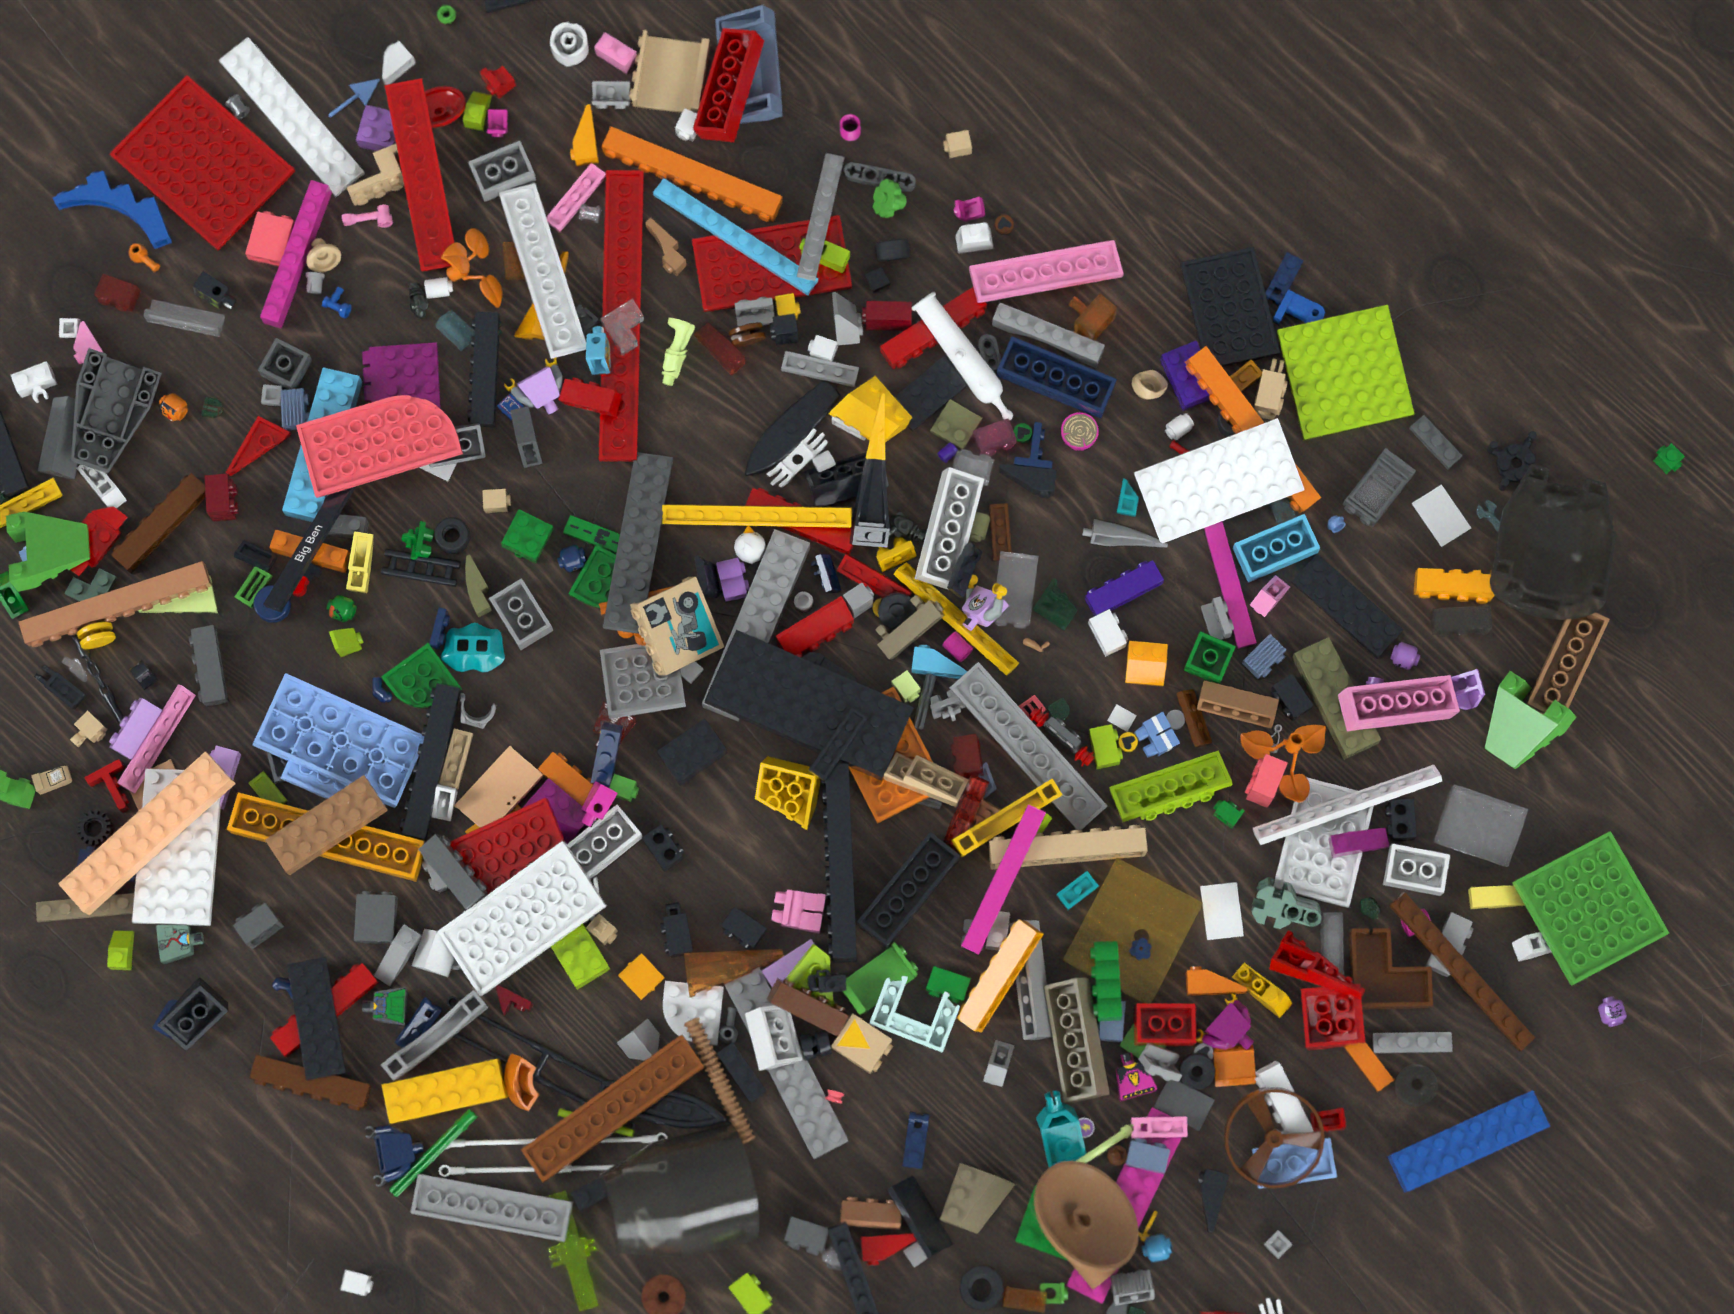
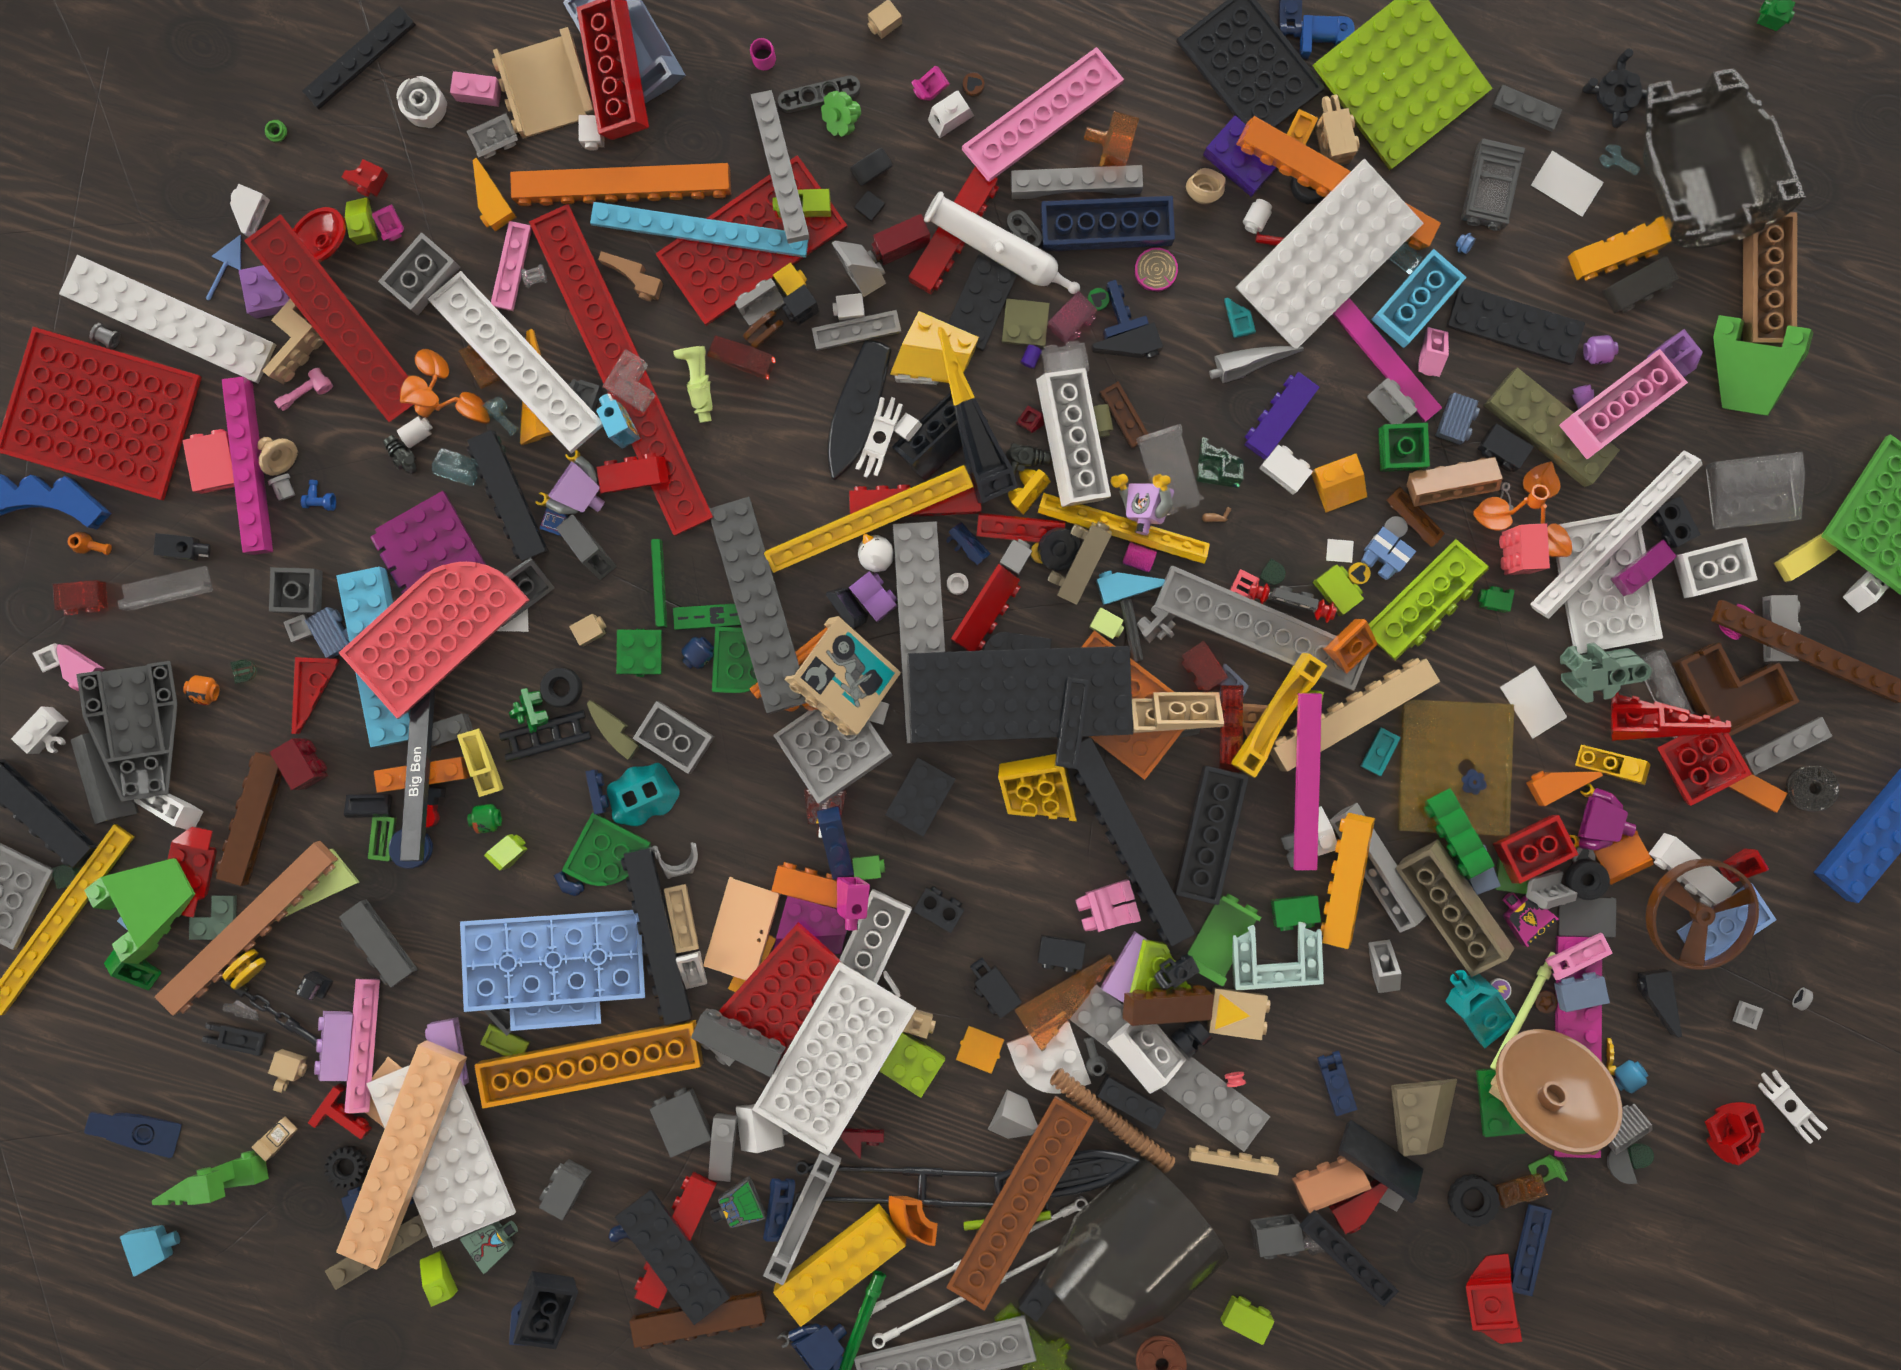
camera: 25 degrees left, 10 degrees up
medium nougat brick [265,775,388,875] -> none
black hinge [947,542,982,598] -> none
clear green plant [1360,897,1381,920] -> none
none -> clear light blue bar [482,397,519,436]
none -> green tile [651,539,667,628]
none -> dark red slope [1016,406,1045,433]
none -> tan plate [1188,1145,1279,1175]
none -> orange slope [1323,619,1378,674]
none -> light grey tile [1792,987,1813,1011]

